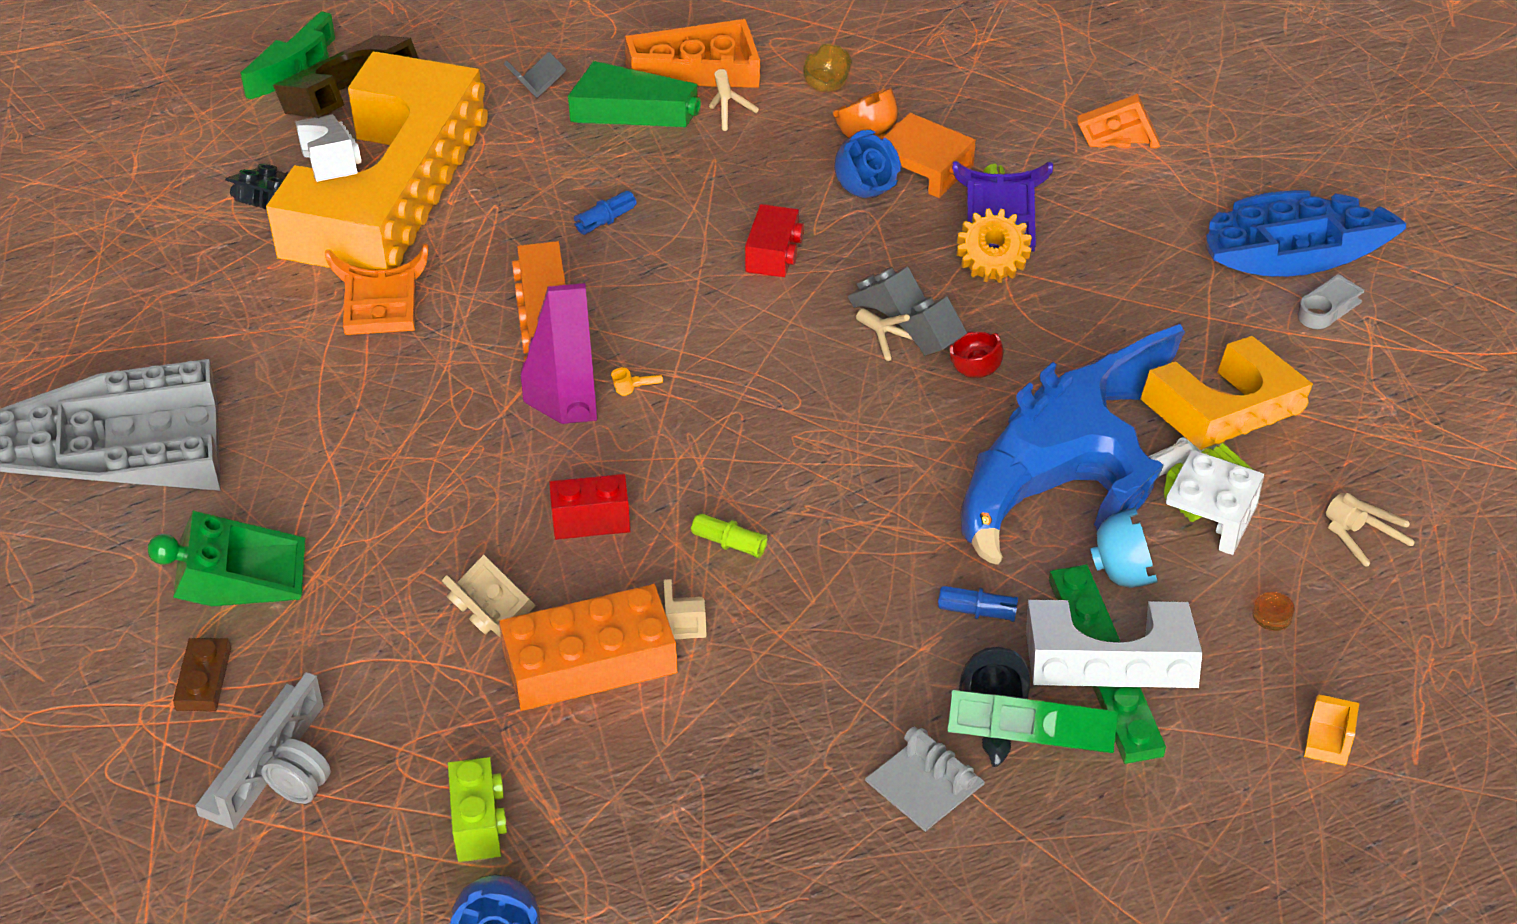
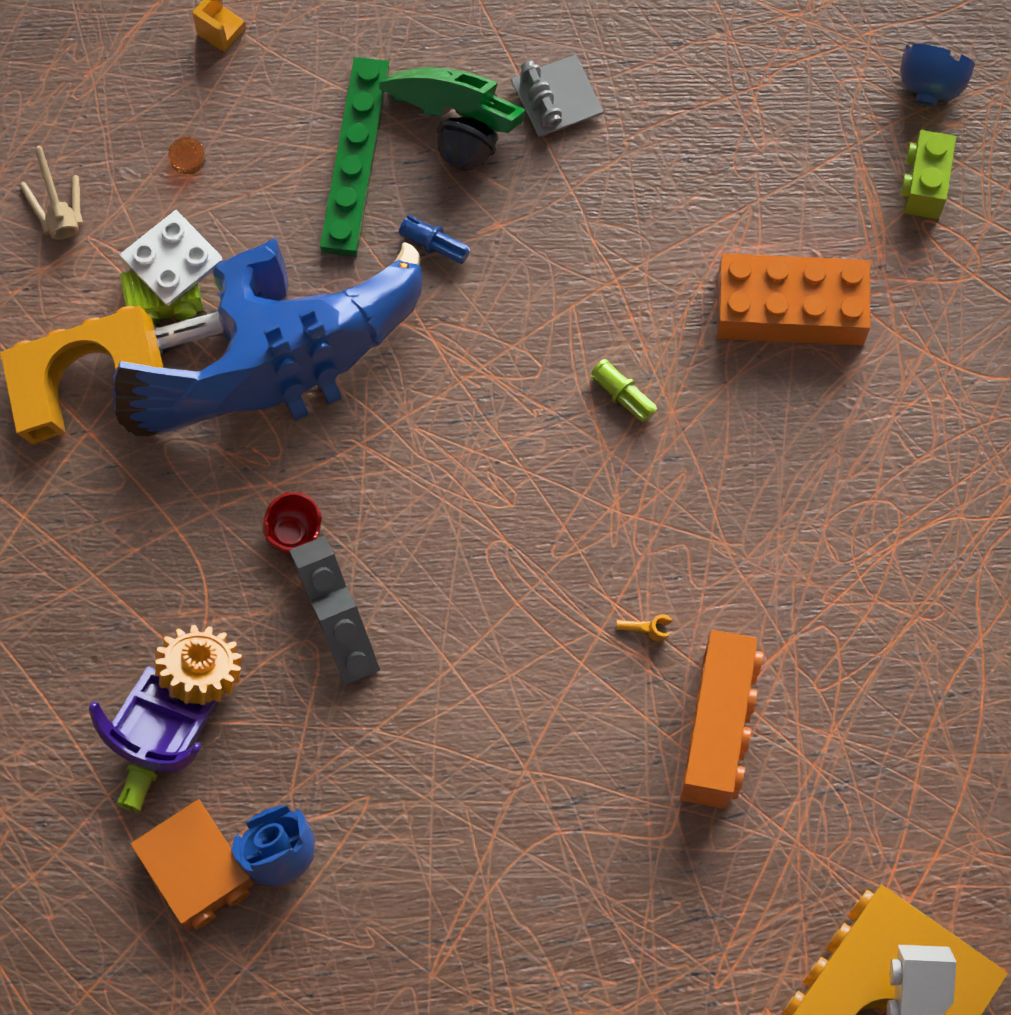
camera: 160 degrees left, 25 degrees up
orange piece [325,244,428,335] -> none
tan bracket [441,555,536,638] -> none
magenta wedge [520,283,597,424] -> none
red brick [549,474,631,540] -> none
blue axle [574,191,637,235] -> none
tan panel [664,579,706,639] -> none
red brick [745,204,804,278] -> none
orange cylinder [832,87,898,138] -> none
tan plant [856,308,913,361] -> none
white arch [1026,600,1202,688] -> none
medium azure cylinder [1090,507,1158,588] -> none

